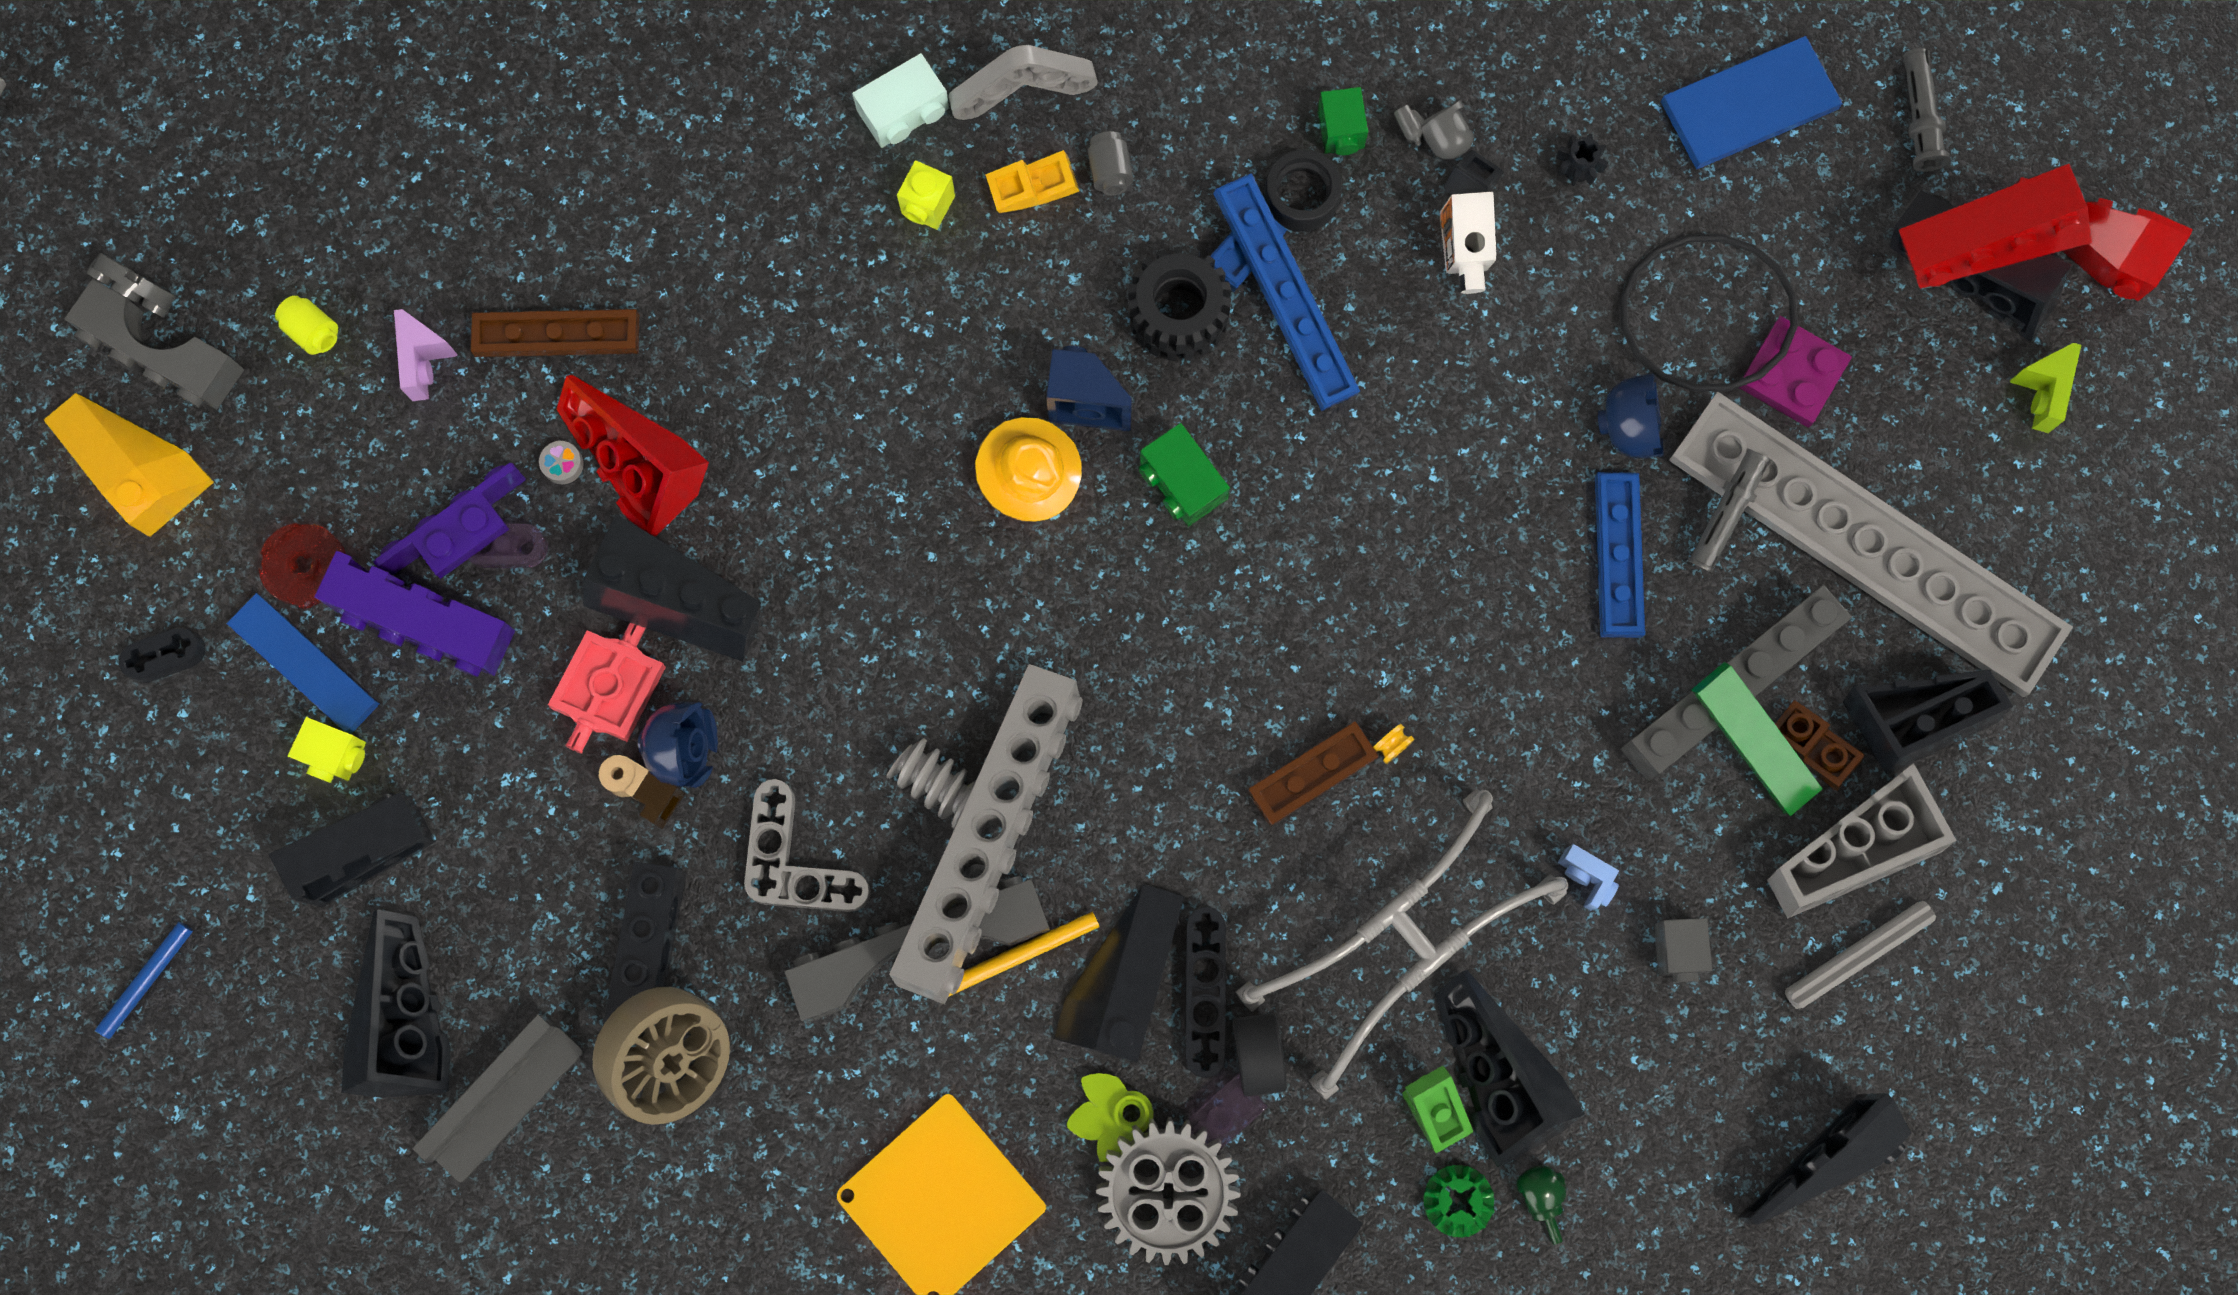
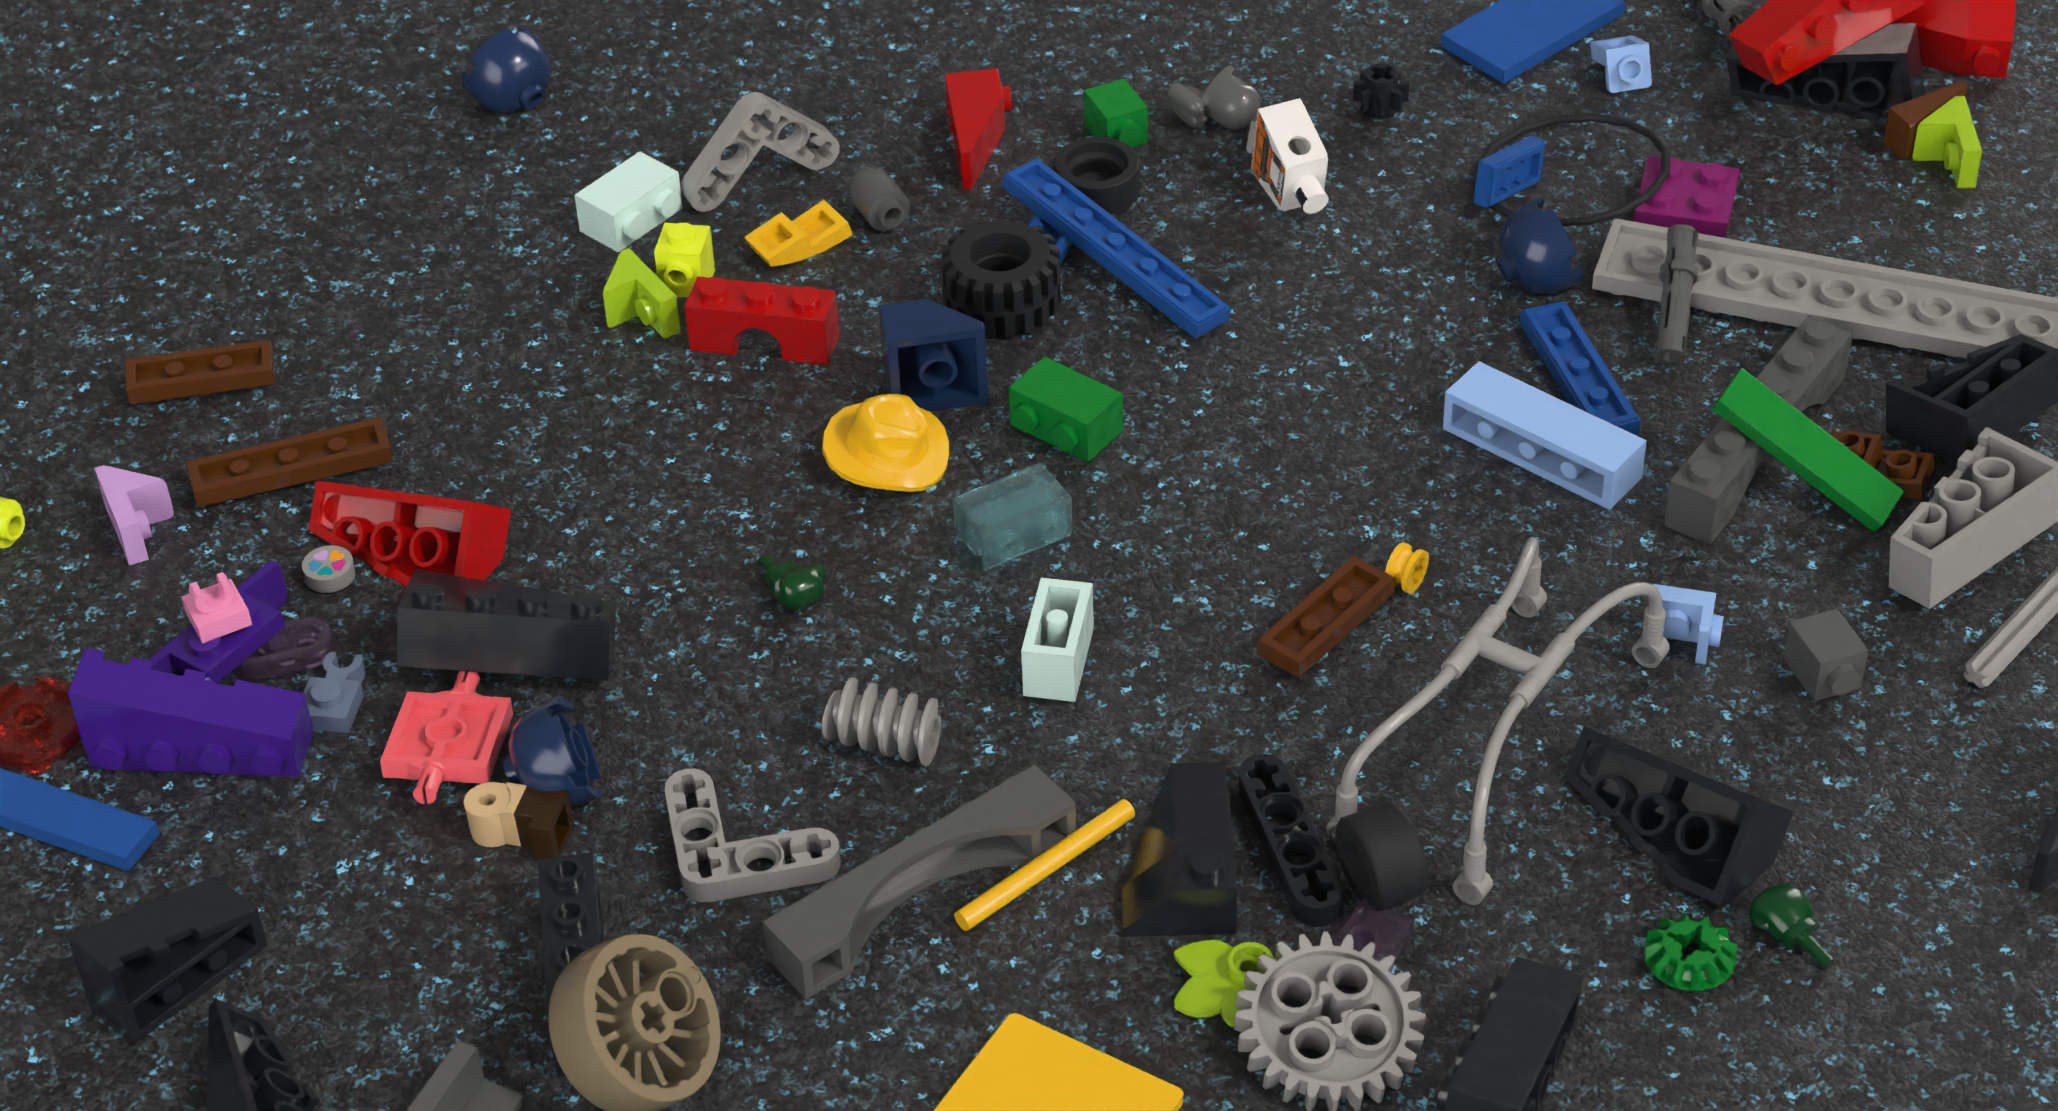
camera: 15 degrees left, 35 degrees down
neon yellow brick [288,717,366,783] -> none
light grey brick [889,664,1083,1005] -> none
bright green slope [1402,1066,1473,1153] -> none
none -> reddish brown plate [126,339,275,404]
none -> bright pink tile [181,572,252,643]
none -> sand blue plate [303,652,366,733]
none -> lime slope [603,248,681,339]
none -> red arch [685,276,840,365]
none -> dark green piece [758,554,827,611]
none -> red slope [945,68,1012,190]
none -> clear light blue hinge [953,462,1073,571]
none -> light aqua brick [1021,578,1094,702]
none -> light blue brick [1443,361,1647,510]
none -> blue plate [1473,135,1545,208]
none -> light blue bracket [1590,35,1652,93]
none -> reddish brown slope [1883,81,1968,160]

